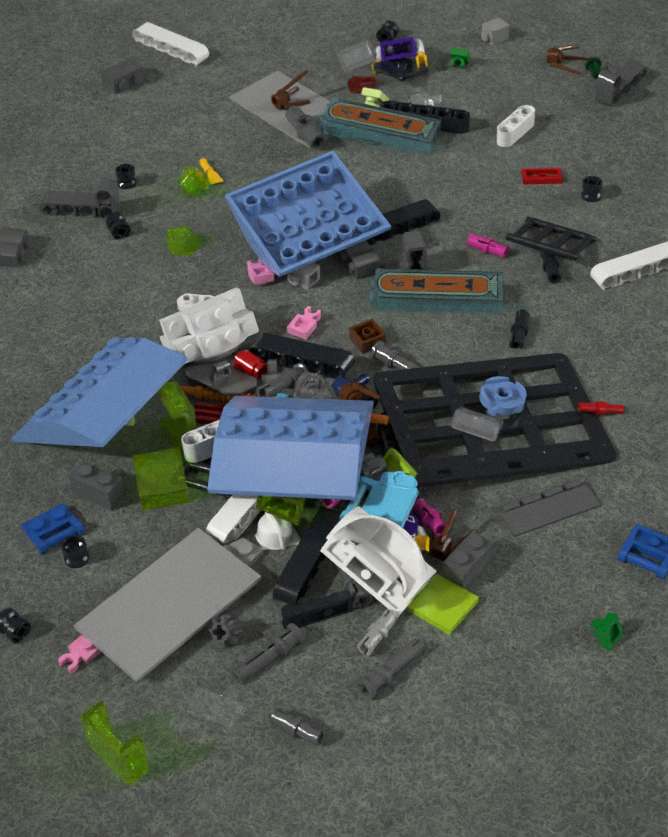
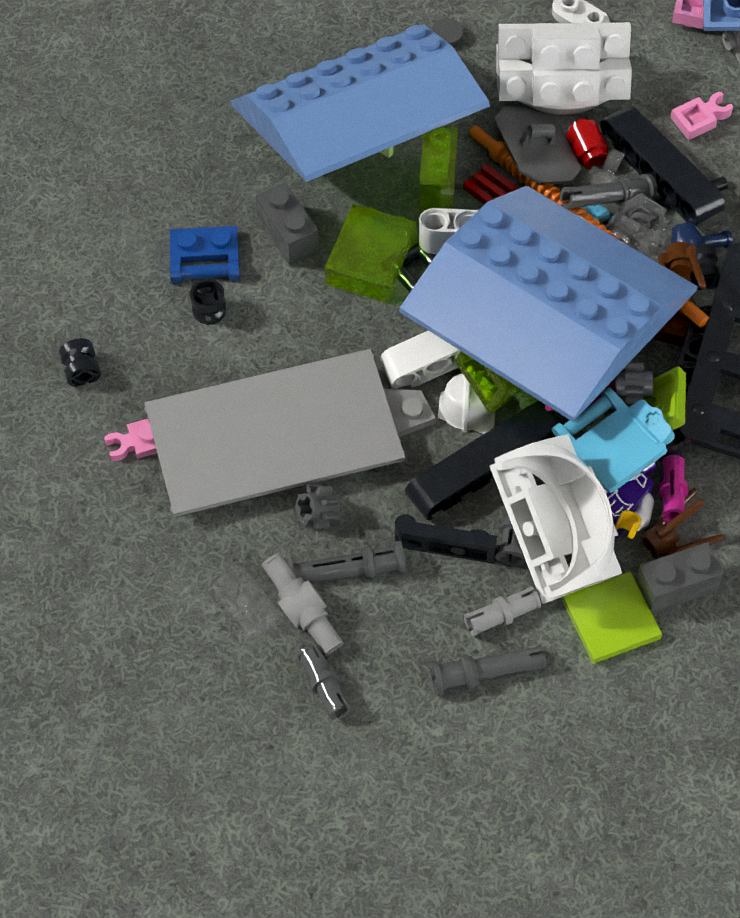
camera: 30 degrees right, 15 degrees up
clear neon green panel [80,701,149,787] -> none
none -> light grey pin [262,553,344,656]

